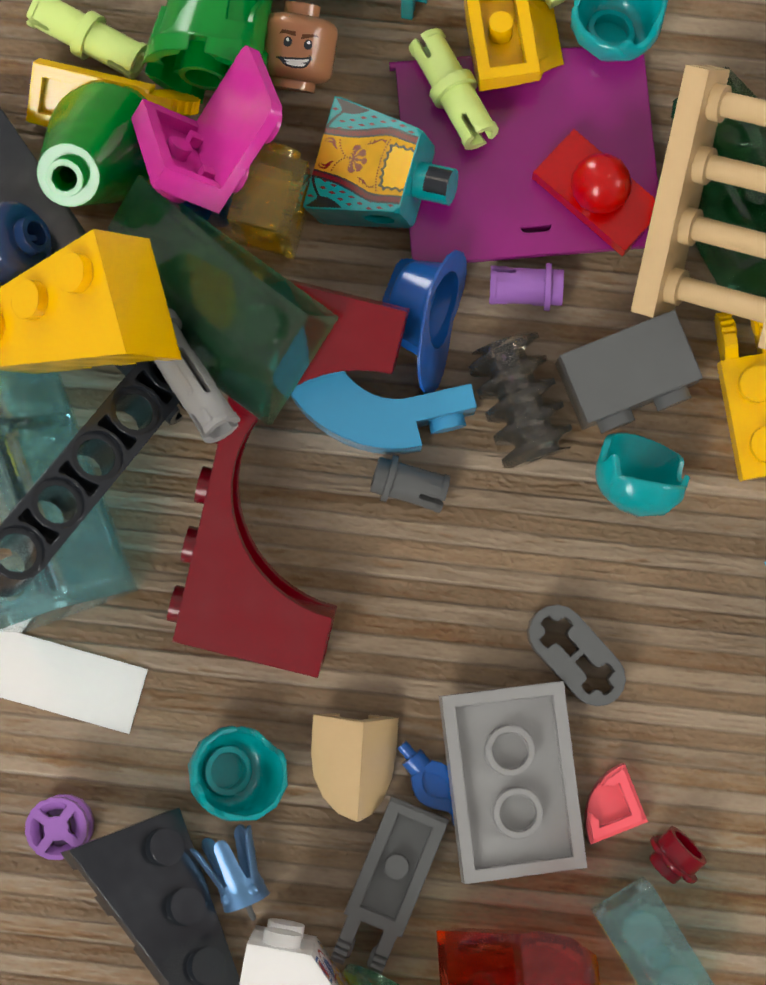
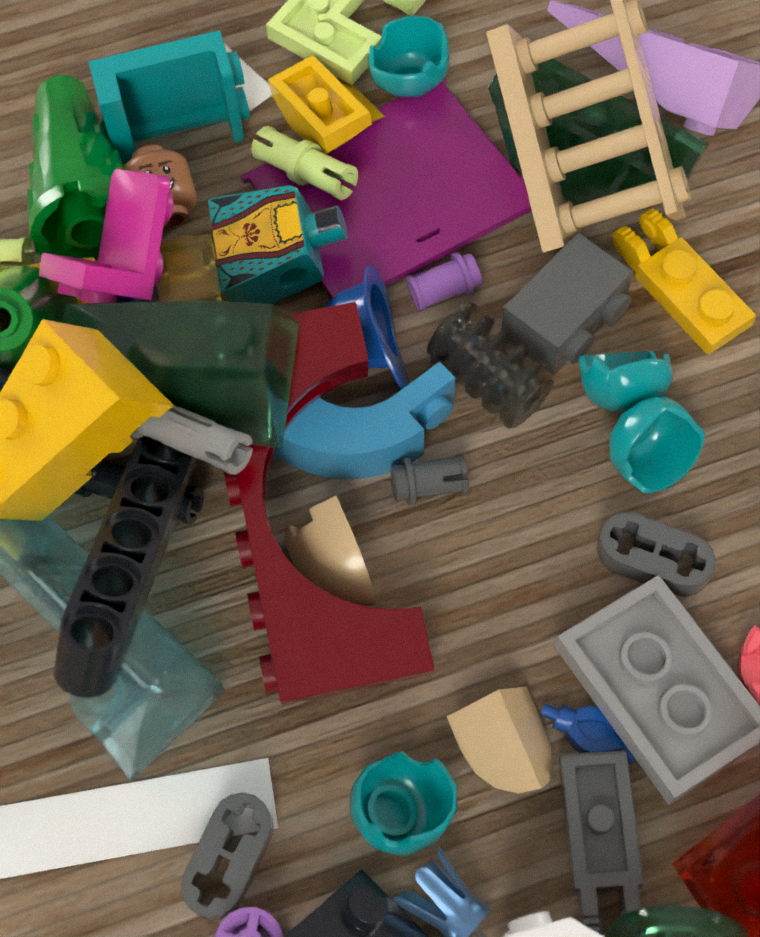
camera: 25 degrees left, 20 degrees down
red tile [532,129,655,257] -> none
none -> dark grey beam [181,792,274,920]
none -> tan brick [284,495,376,605]
none -> teal hair [609,396,705,494]

